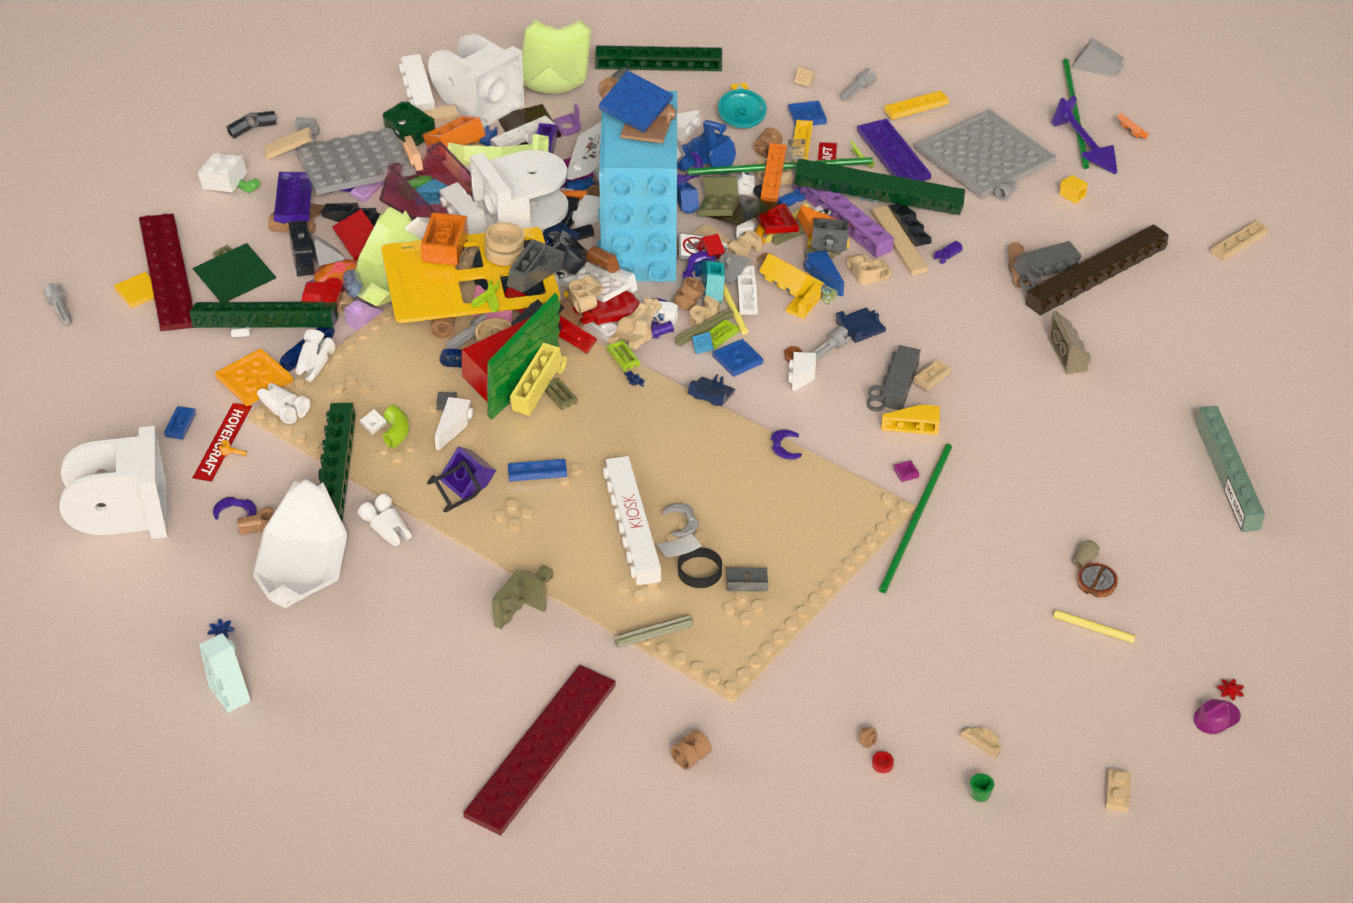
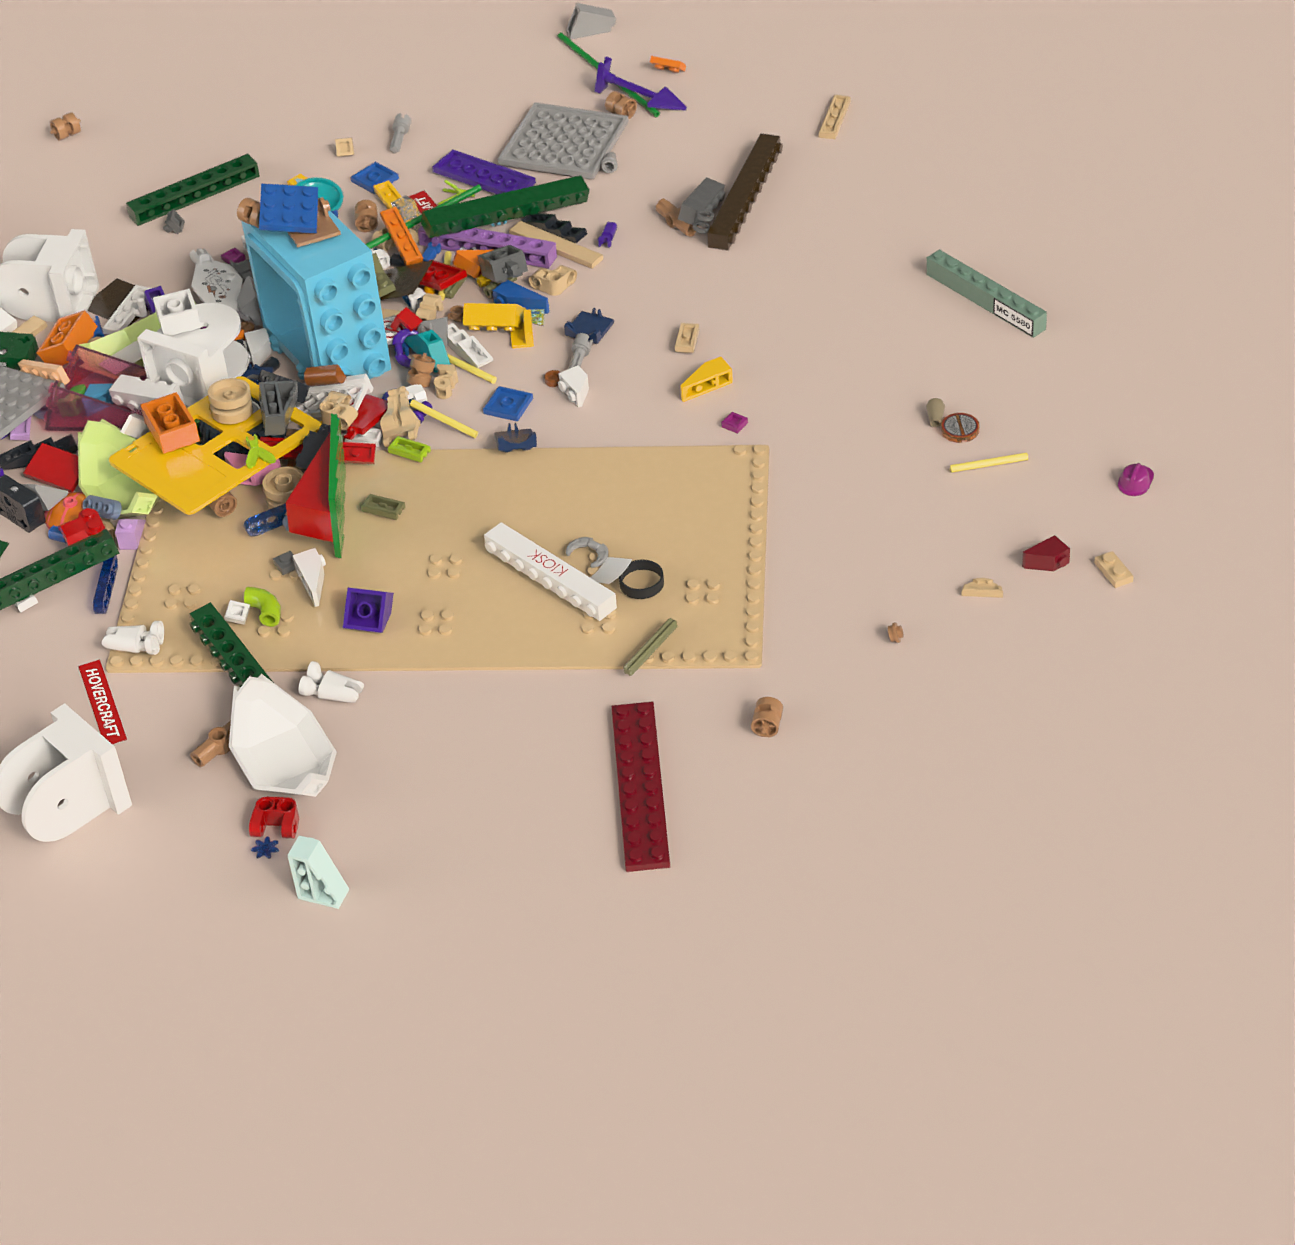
camera: 30 degrees left, 0 degrees up
blue plate [164,406,196,440] -> none
dark purple piece [213,497,257,520] -> none
light orange plate [214,348,293,406] -> none
light orange hand [219,440,247,456] -> none
white piece [295,329,336,382] -> none
black piece [427,460,481,512] -> none
light grey piece [446,313,487,352] -> none
olive plate [492,565,554,629] -> none
blue tile [508,459,567,482] -> none
light yellow hinge [510,343,567,416] -> none
yellowish green panel [522,20,591,94] -> none
medium lavender piece [553,104,581,136] -> none
clear blue plant [624,370,645,387] -> none
olive axle [675,308,734,346] -> none
dark azure tile [692,332,714,355] -> none
lime tile [708,319,739,349] -> none
dark grey piece [727,567,768,591] -> none
dark purple piece [771,429,802,460] -> none
dark grey hinge [867,345,921,412] -> none
red tile [872,751,894,773] -> none
green piece [879,444,952,594] -> none
yellow plate [884,90,949,120] -> none
green hat [970,773,995,802] -> none
dark tan slope [1048,311,1091,374] -> none
yellow brick [1059,175,1088,204] -> none
red plant [1217,679,1244,701] -> none
none -> white brick [153,289,201,336]
none -> red piece [249,796,299,839]
none -> light yellow bar [410,399,478,438]
none -> medium nougat wheel [605,91,637,119]
none -> dark red slope [1022,535,1070,572]

